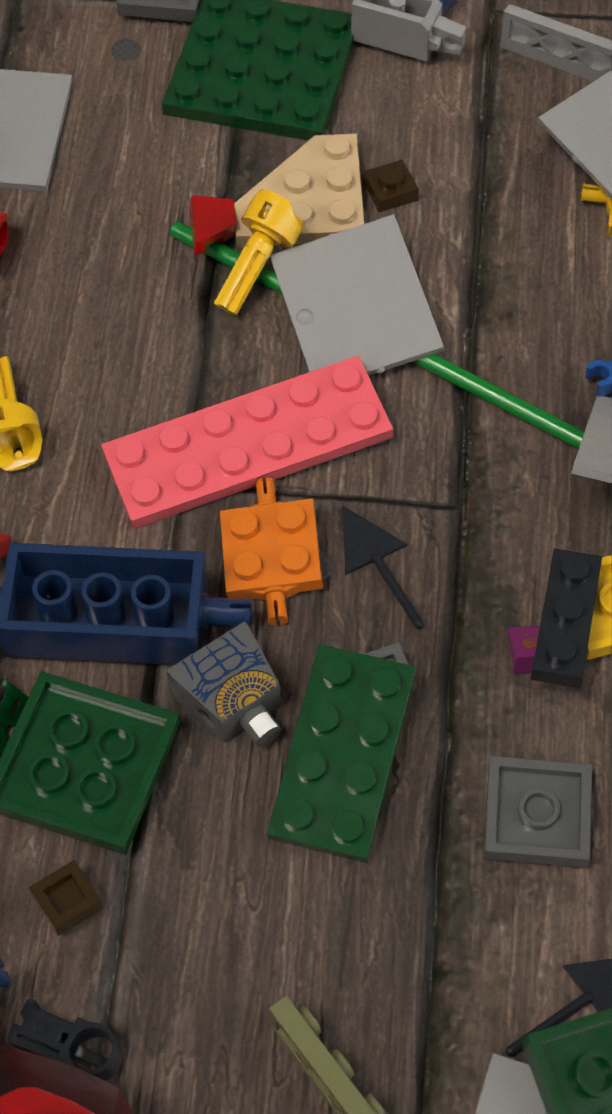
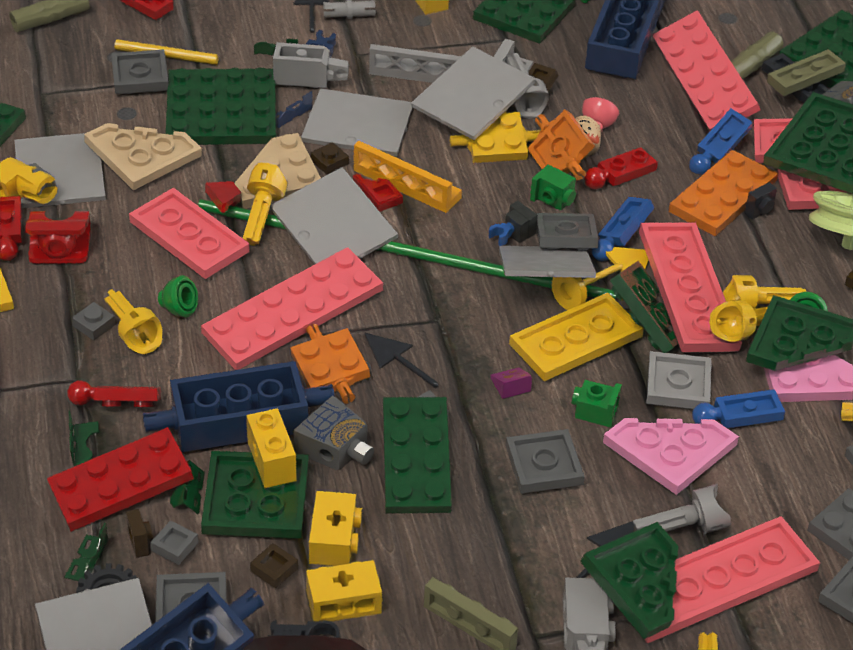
camera: 20 degrees left, 15 degrees down
black plate [531,548,602,689] -> none
none -> tan plate [84,123,202,190]
none -> coral plate [129,188,250,279]
none -> green brick [158,275,198,317]
none -> yellow brick [246,408,296,488]
none -> dark blue piece [276,91,313,128]
none -> light grey piece [301,88,413,157]
none -> yellow brick [306,560,382,621]
none -> yellow brick [309,491,362,566]
none -> red tile [353,174,403,212]
none -> light orange fence [354,140,462,213]

